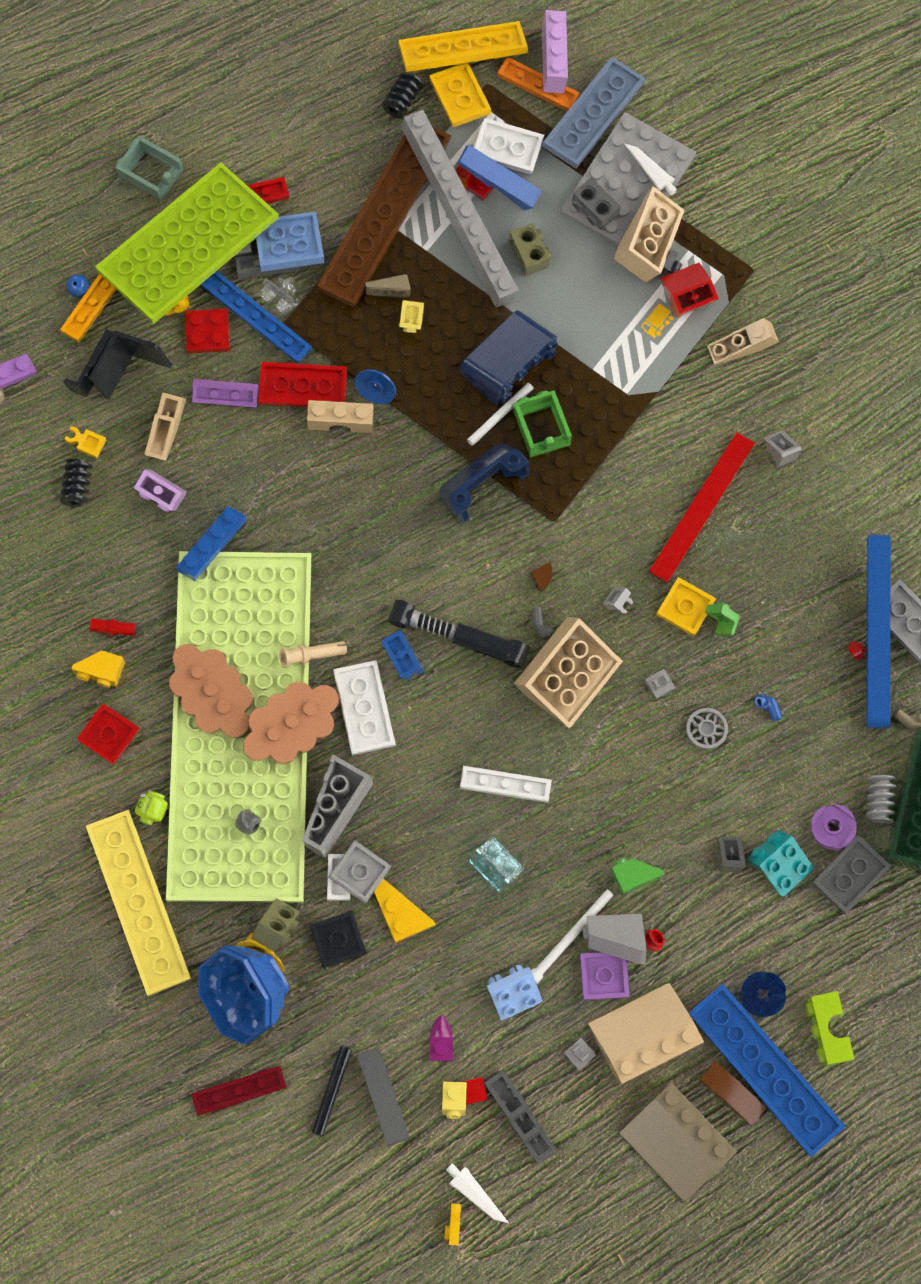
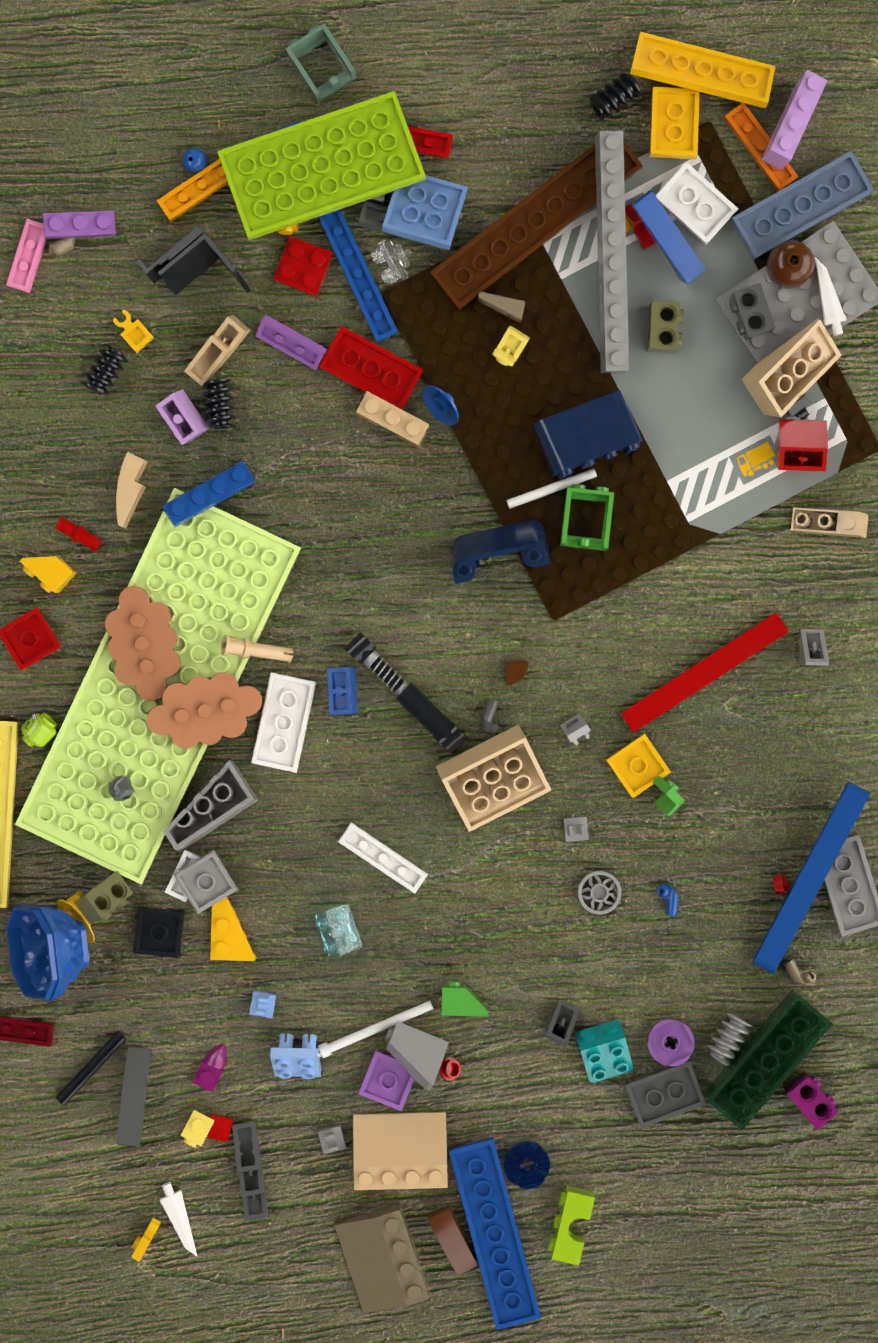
camera: 35 degrees right, 15 degrees up
none -> tan slope [116,452,147,529]
none -> black piece [203,379,236,429]
none -> light blue tile [249,990,277,1018]
none -> reddish brown cylinder [766,240,814,289]

